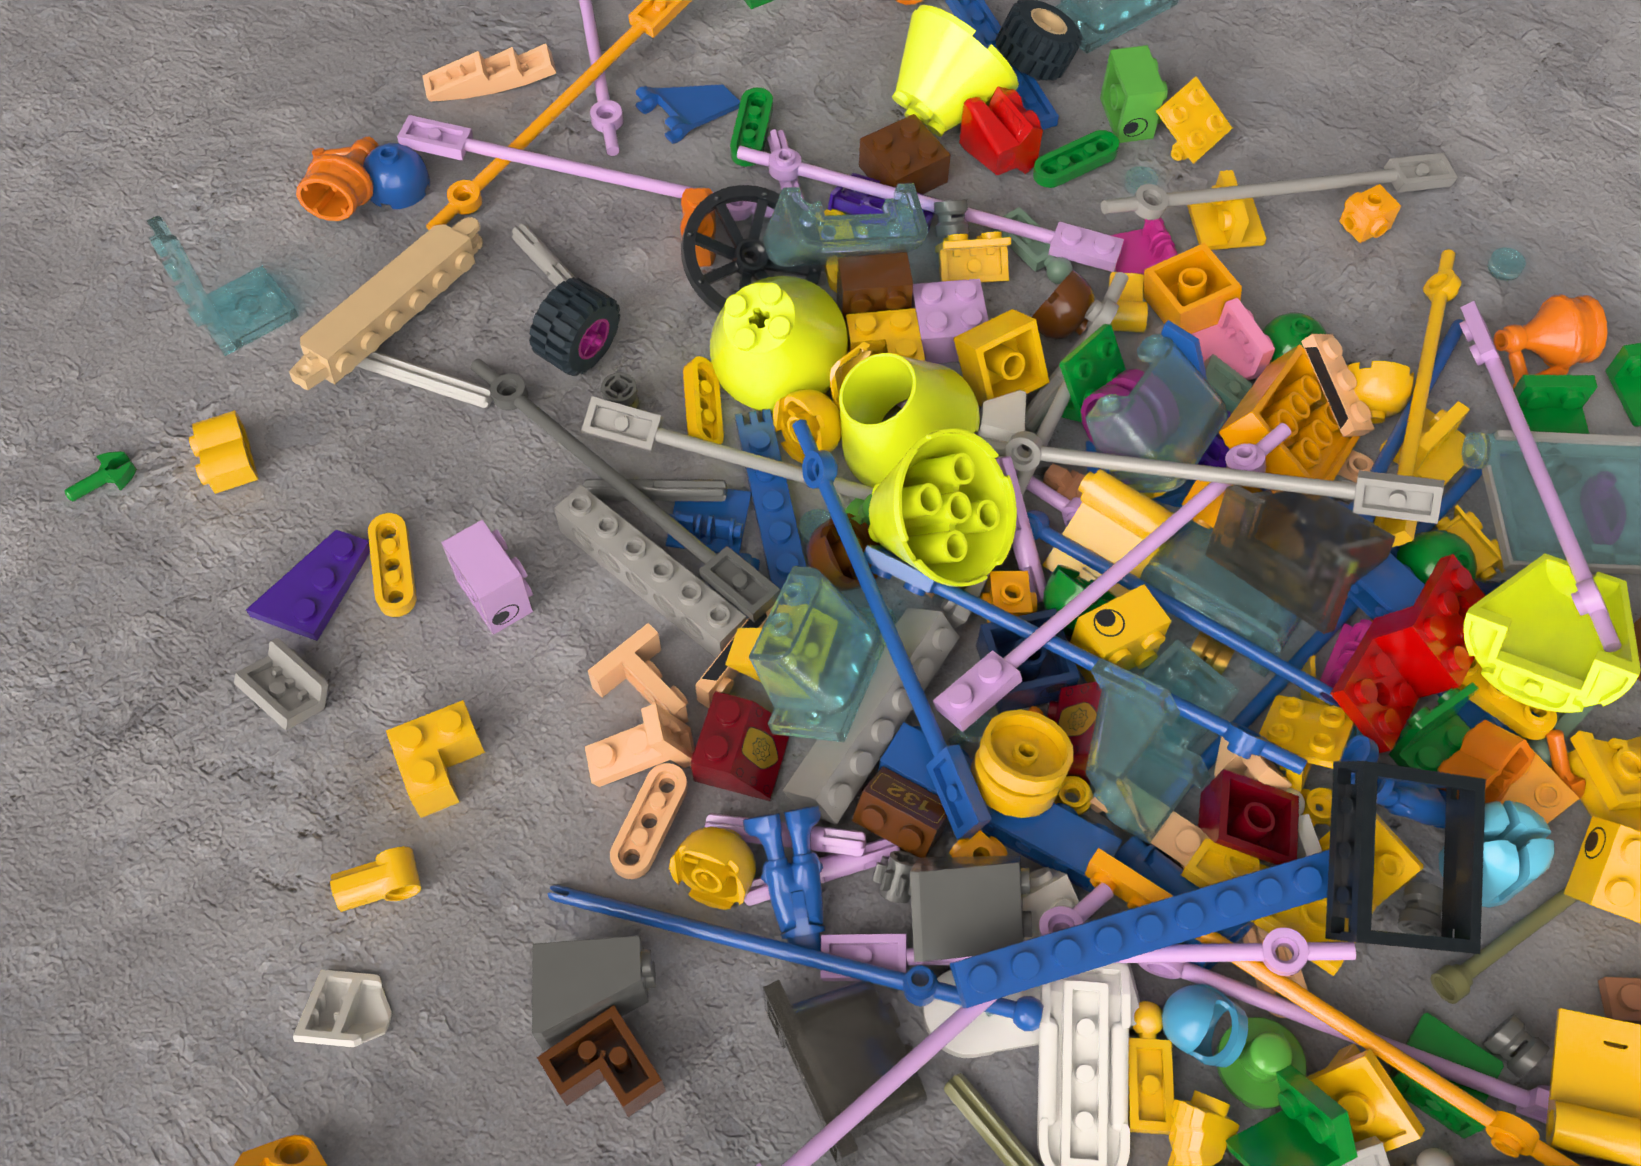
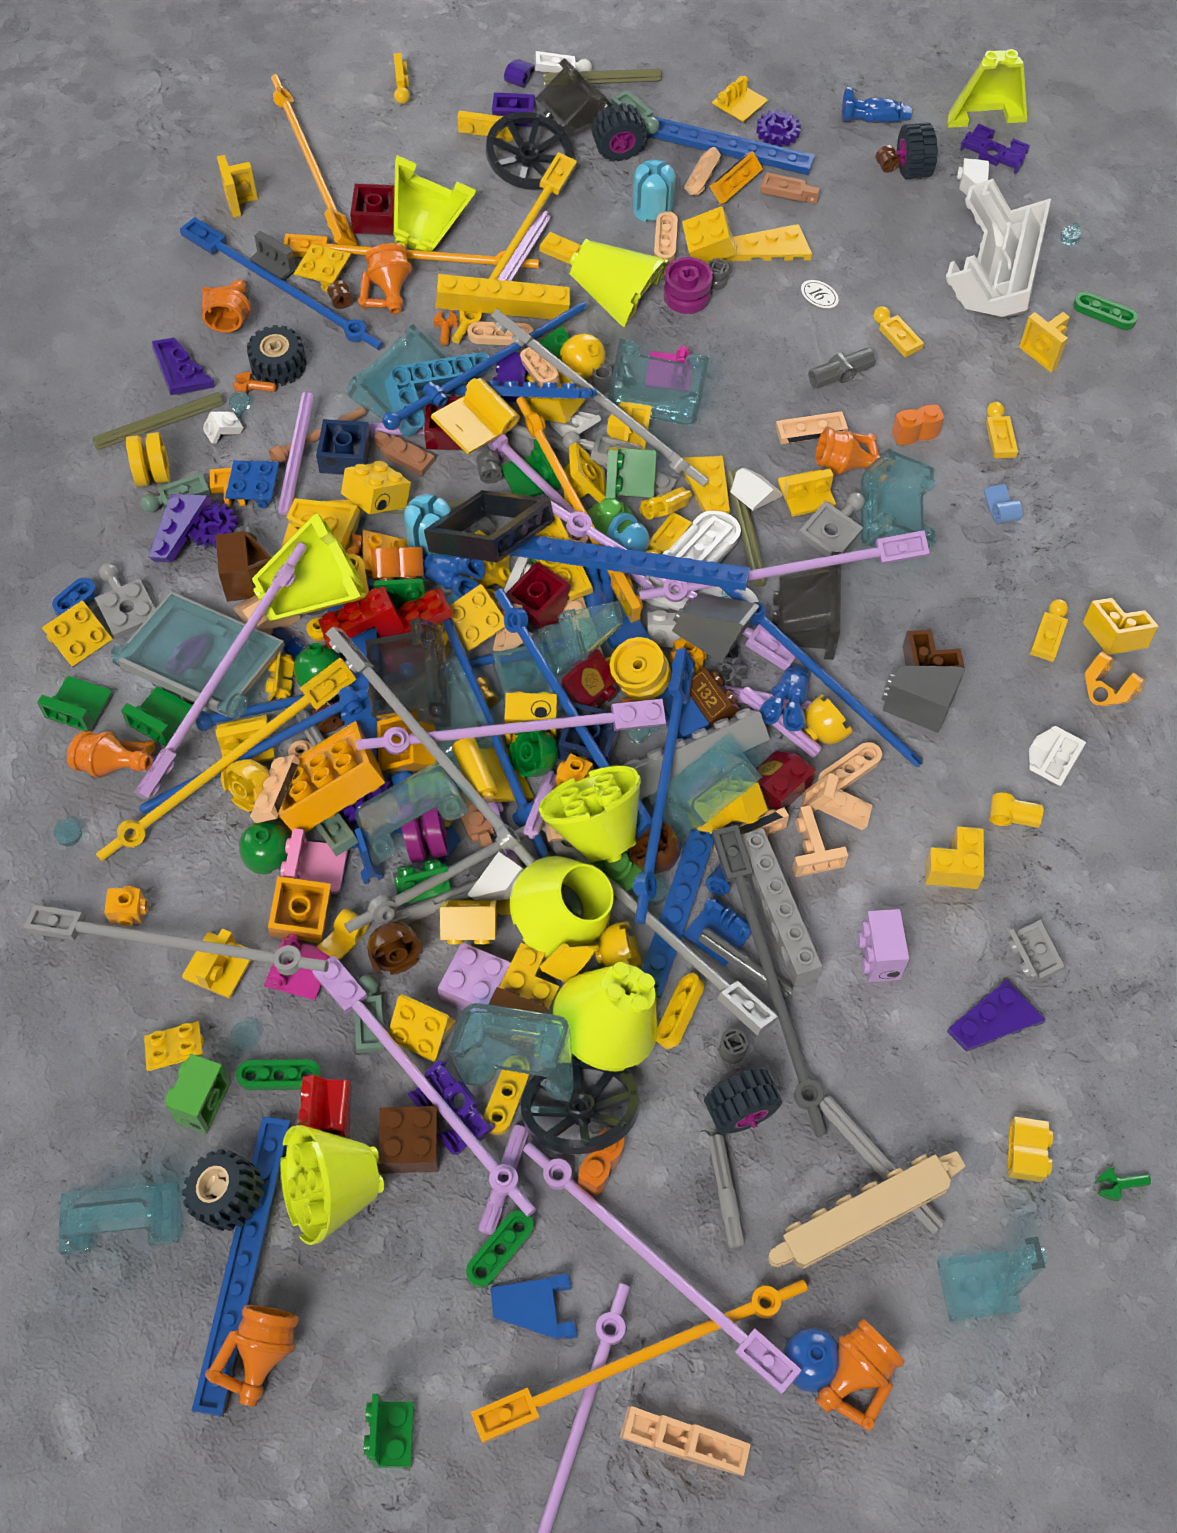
camera: 150 degrees left, 0 degrees up
yellow plate [368,513,417,617] -> none
dark grey wheel [934,199,969,237] -> none

